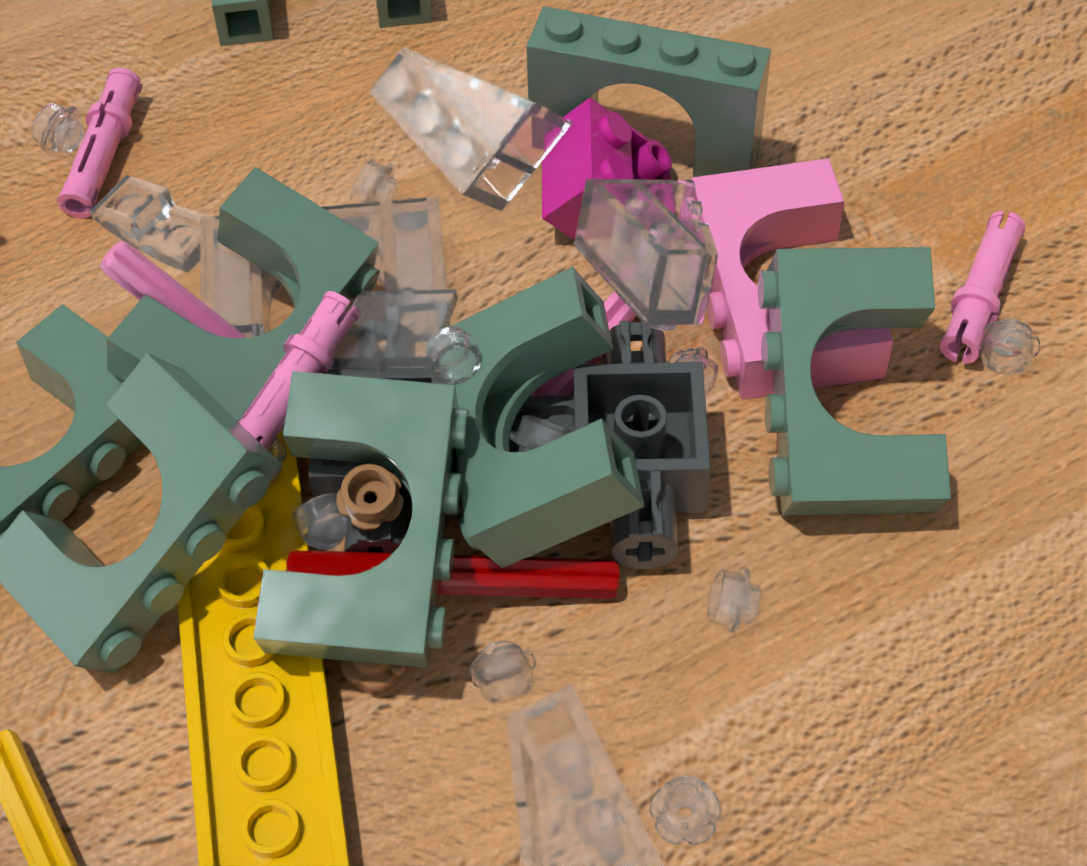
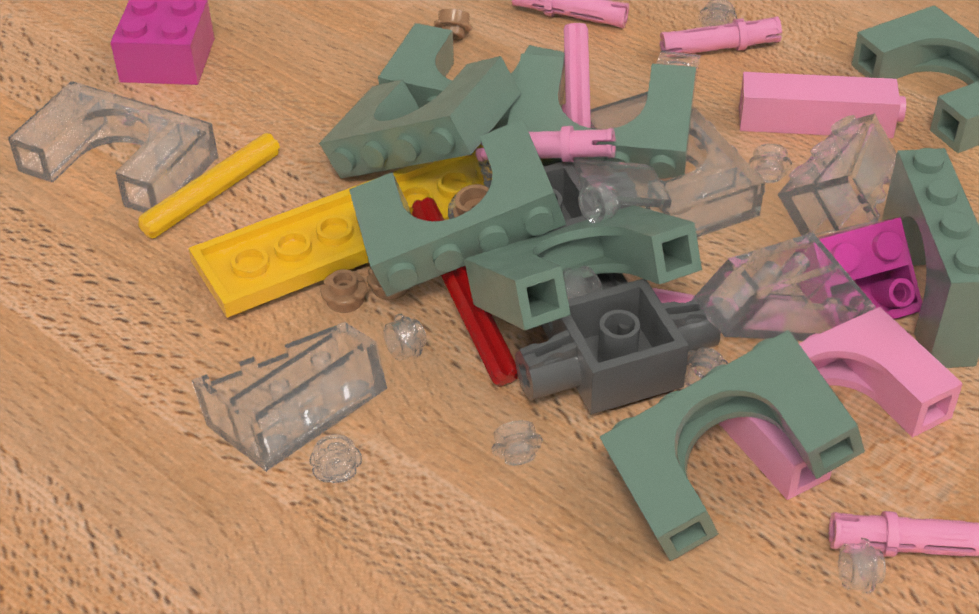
camera: 70 degrees right, 10 degrees down
none -> medium nougat plate [320,269,368,313]
none -> bright pink brick [739,72,906,138]

